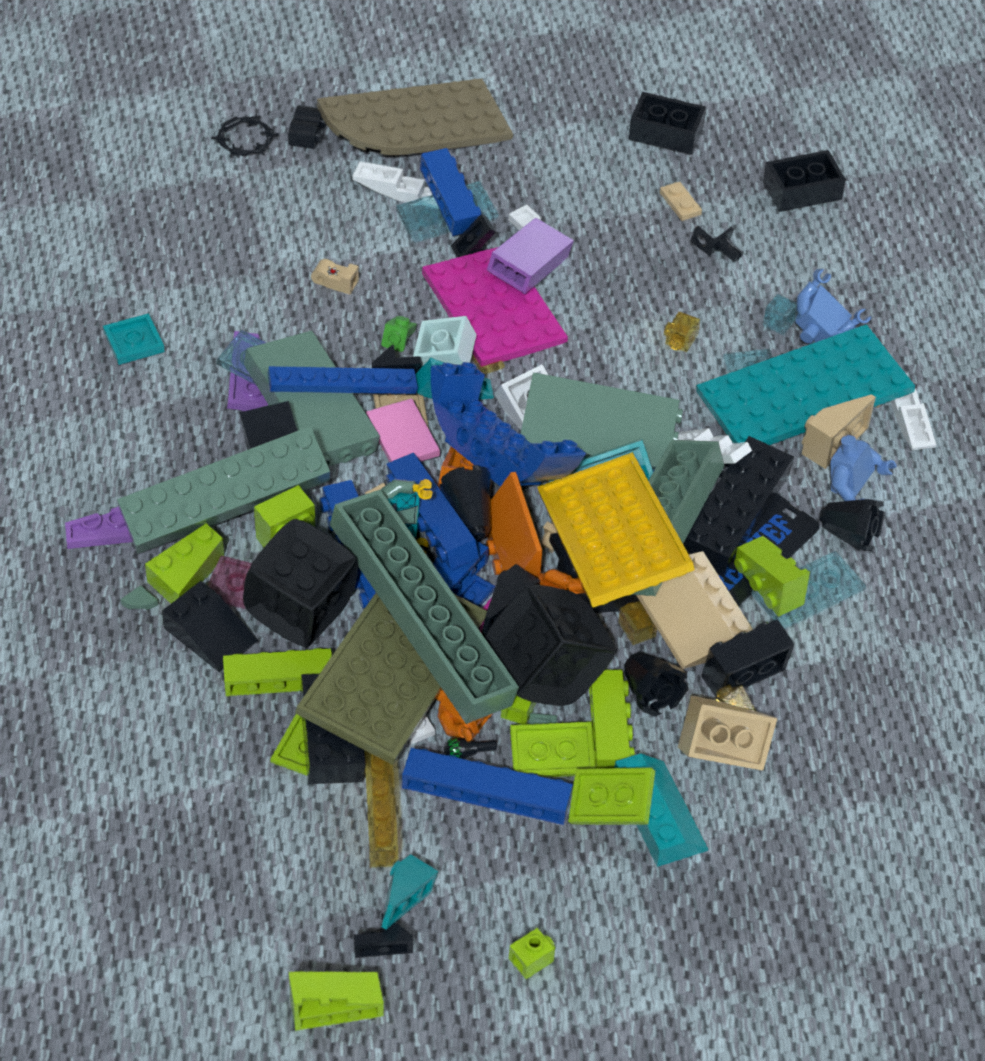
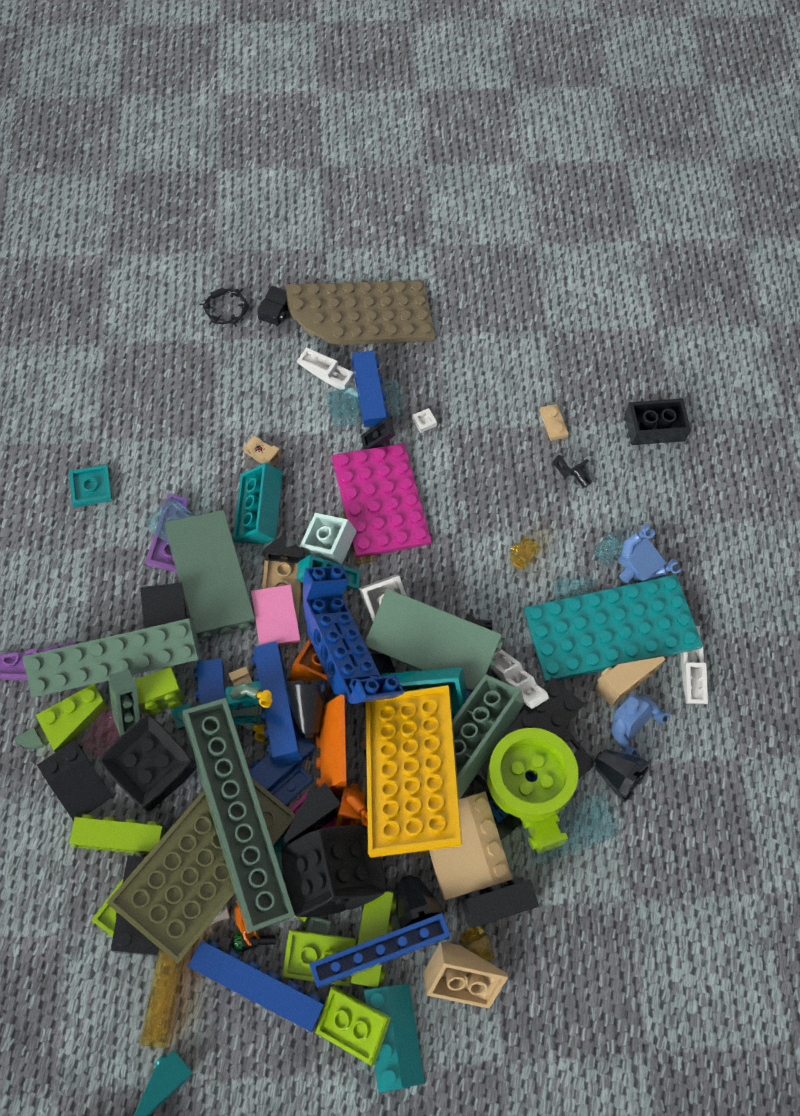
camera: 10 degrees right, 15 degrees up
blue plate [268,366,418,394] -> none
bright green bracket [381,316,416,352] -> none
brick [487,218,574,294] -> none
black brick [628,92,706,155] -> none
none -> sand green brick [108,669,140,736]
none -> teal slope [233,462,283,544]
none -> blue brick [309,913,450,989]
none -> lime brick [487,728,578,822]

